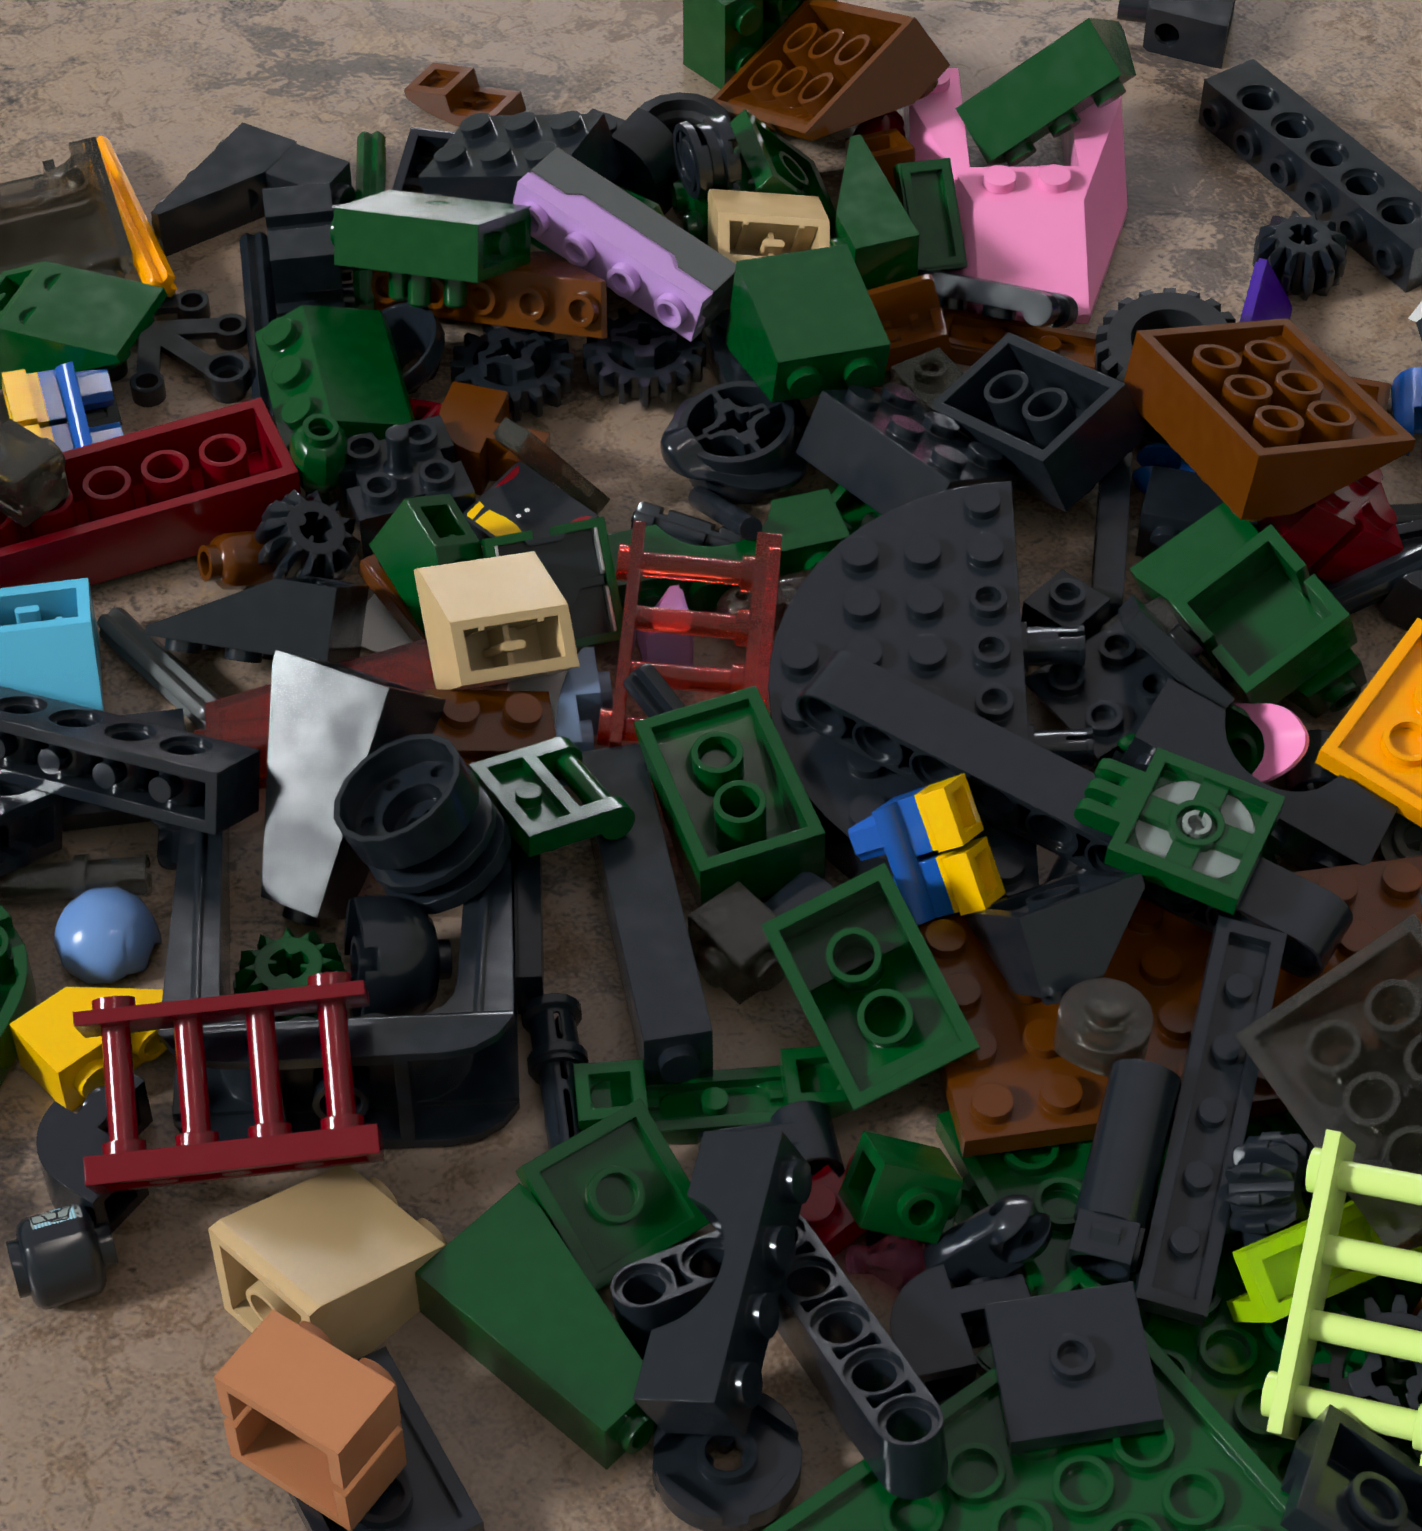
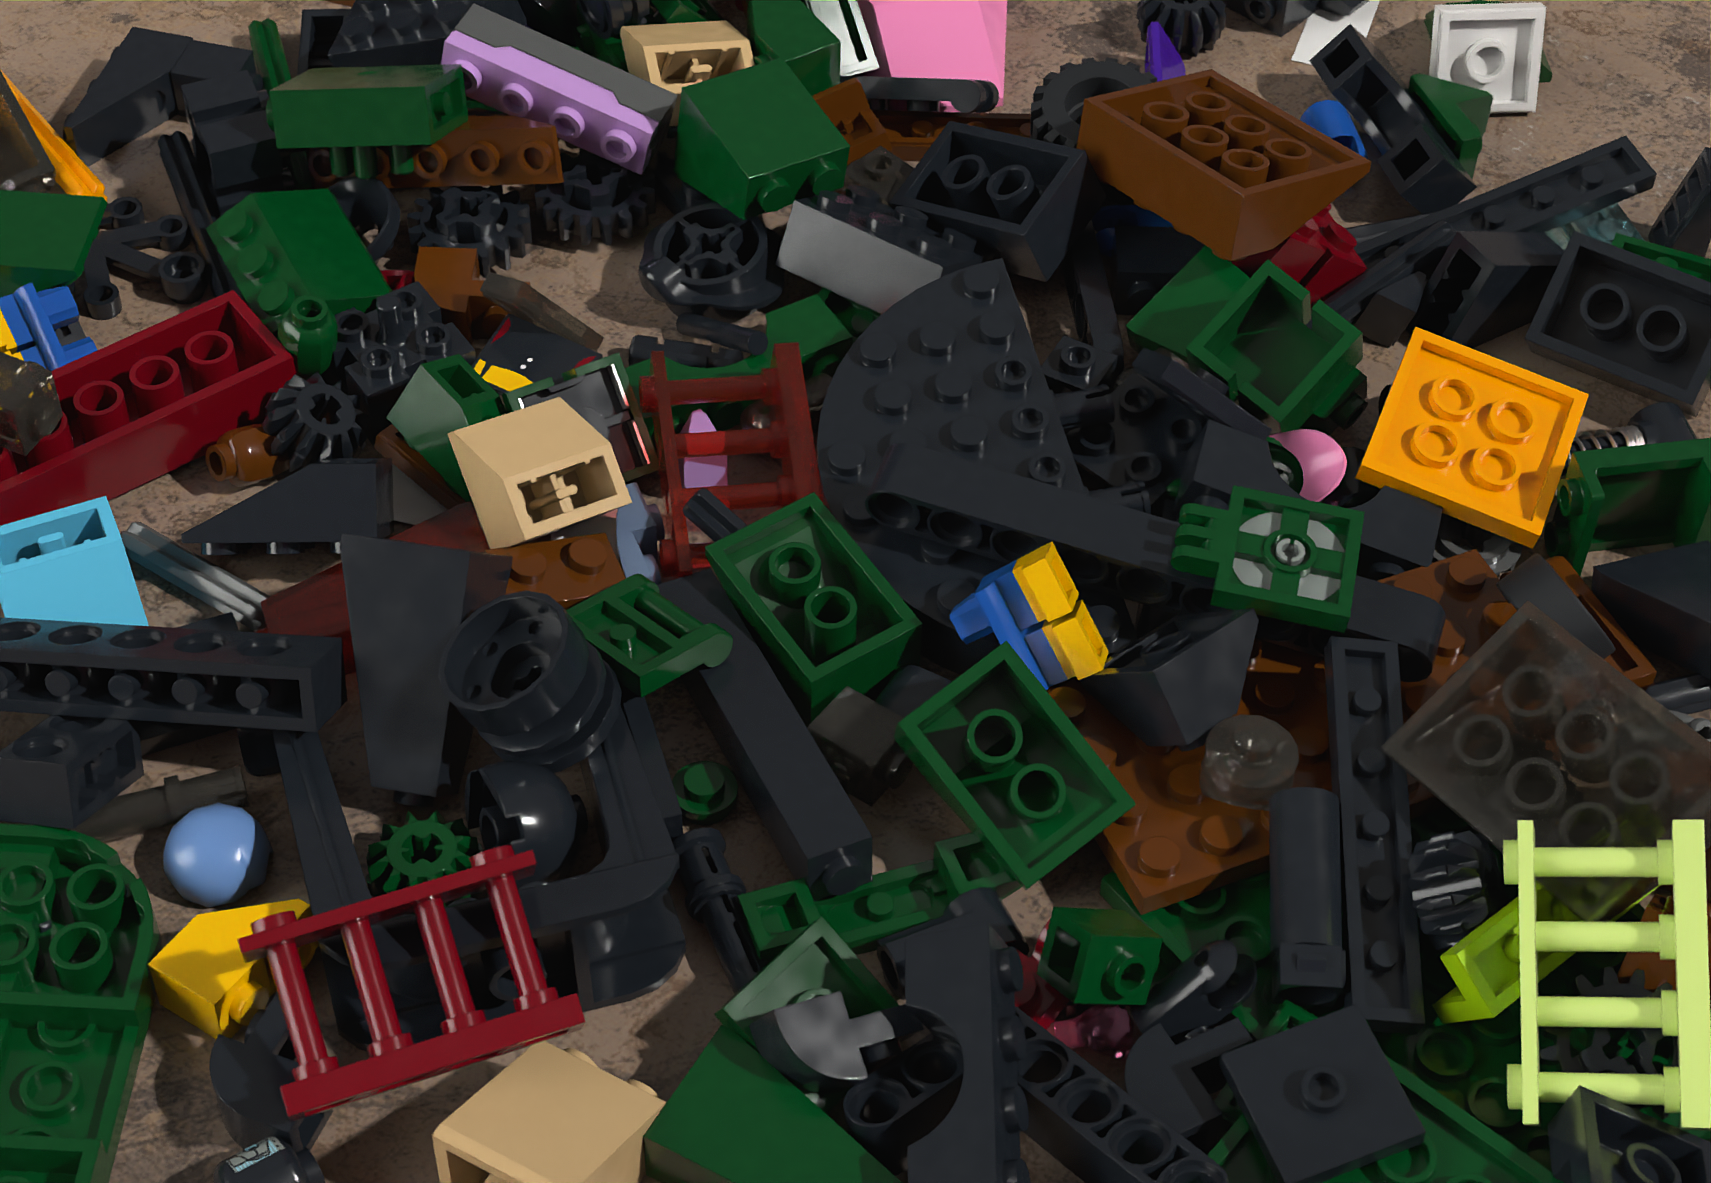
camera: 15 degrees left, 0 degrees up
none -> dark green plate [672,761,738,825]
none -> black brick [749,991,924,1094]

